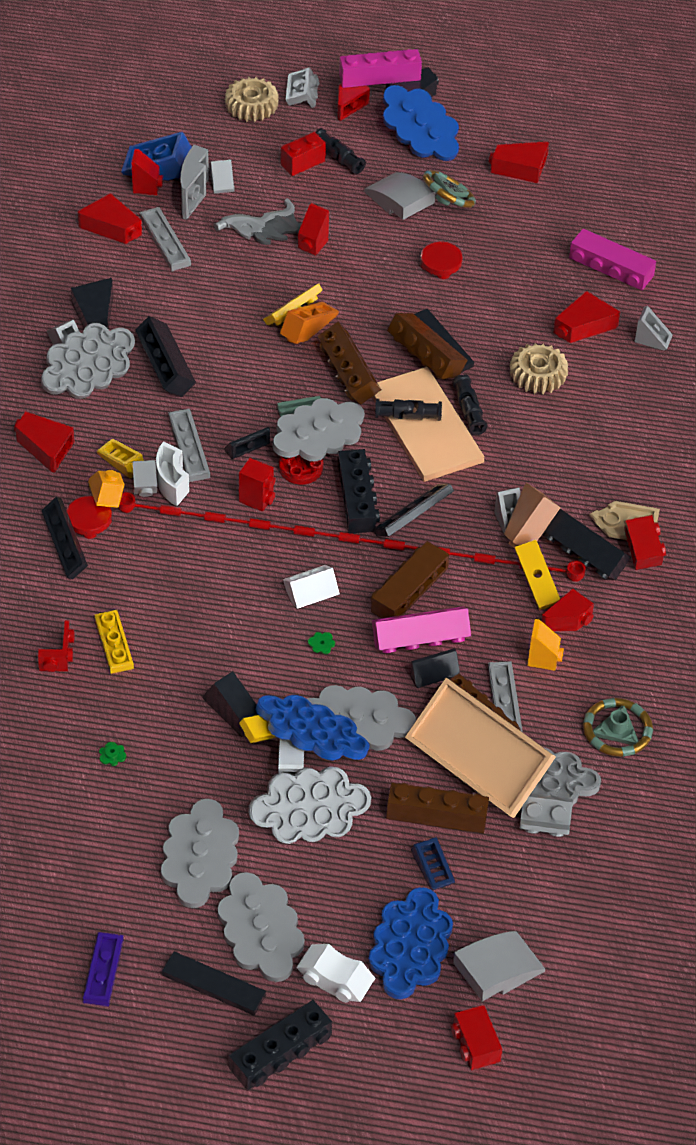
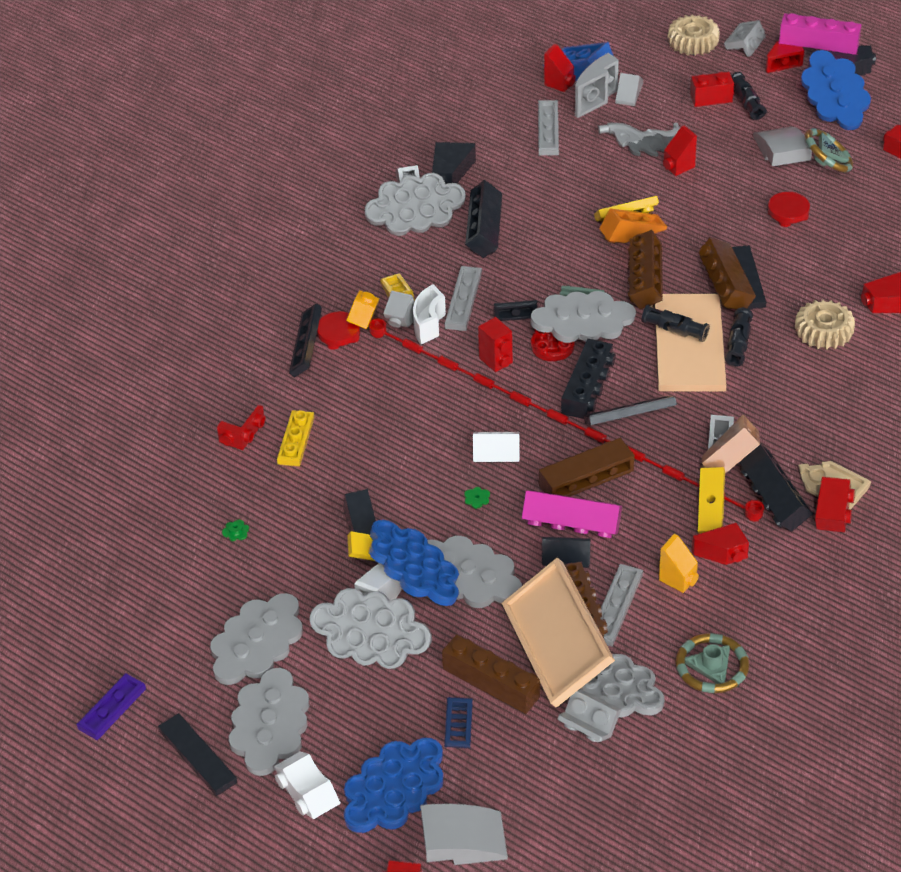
camera: 30 degrees right, 5 degrees down
red slope [14,411,75,473] -> none
red slope [78,193,142,244] -> none
black brick [229,1000,332,1091] -> none

